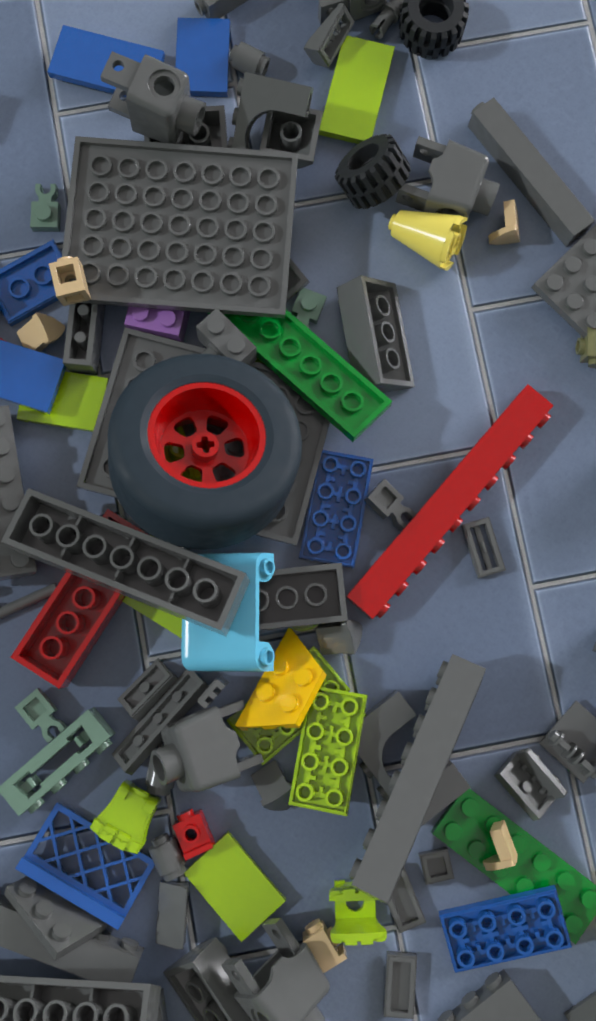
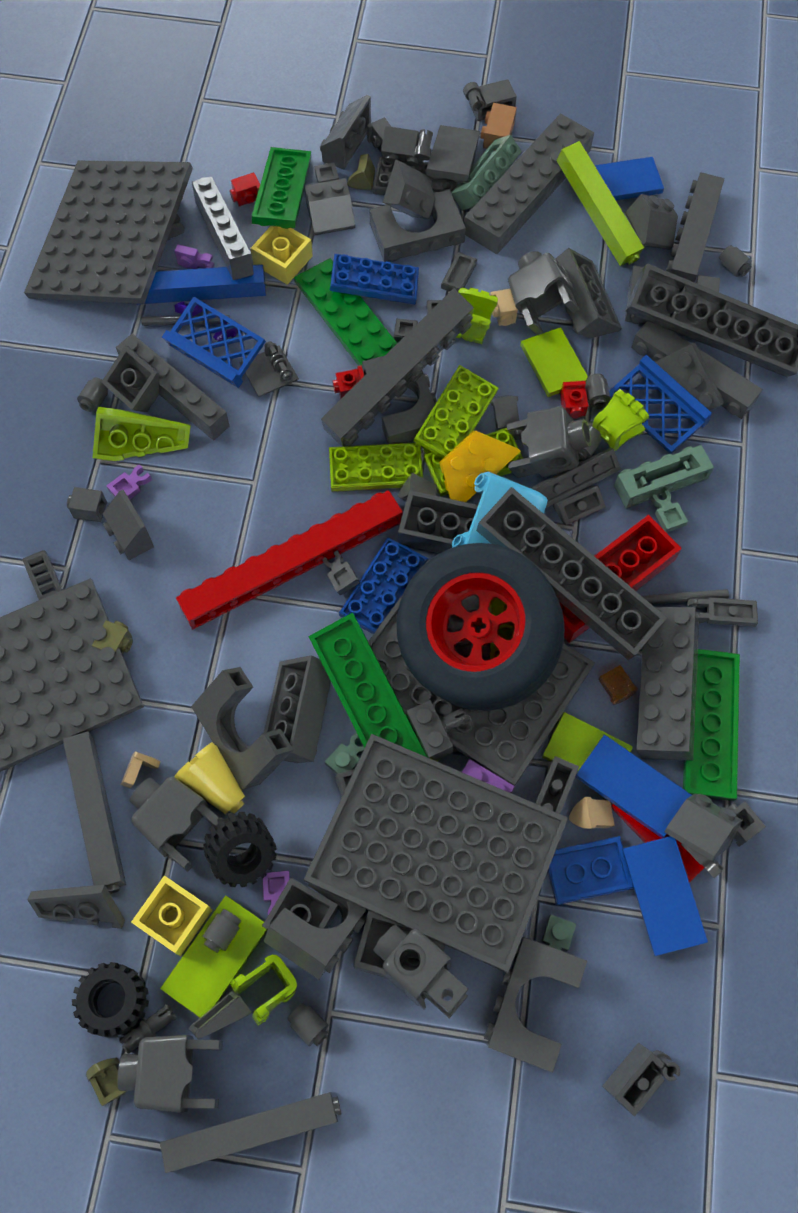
camera: 160 degrees left, 15 degrees down
blue tile [47,25,165,97] -> none
tan brick [49,256,91,306] -> none
dark grey slope [156,881,190,950] -> none
blue tile [175,18,230,97] -> none
dark grey tile [198,676,229,709] -> none
dark grey tile [461,517,506,579] -> none
tan tile [483,820,518,871] -> none
dark grey bracket [494,748,568,821] -> none
none -> dark grey wing [27,884,125,929]
none -> light yellow brick [131,876,212,957]
none -> dark grey arch [191,667,294,790]
none -> dark grey brick [203,909,241,953]
none -> lime piece [231,954,297,1026]
none -> medium lavender plate [263,871,290,915]
none -> lime tile [329,443,423,492]
none -> red brick [332,365,364,399]
none -> dark grey arch [484,937,587,1073]
none -> clear orange tile [598,665,638,705]

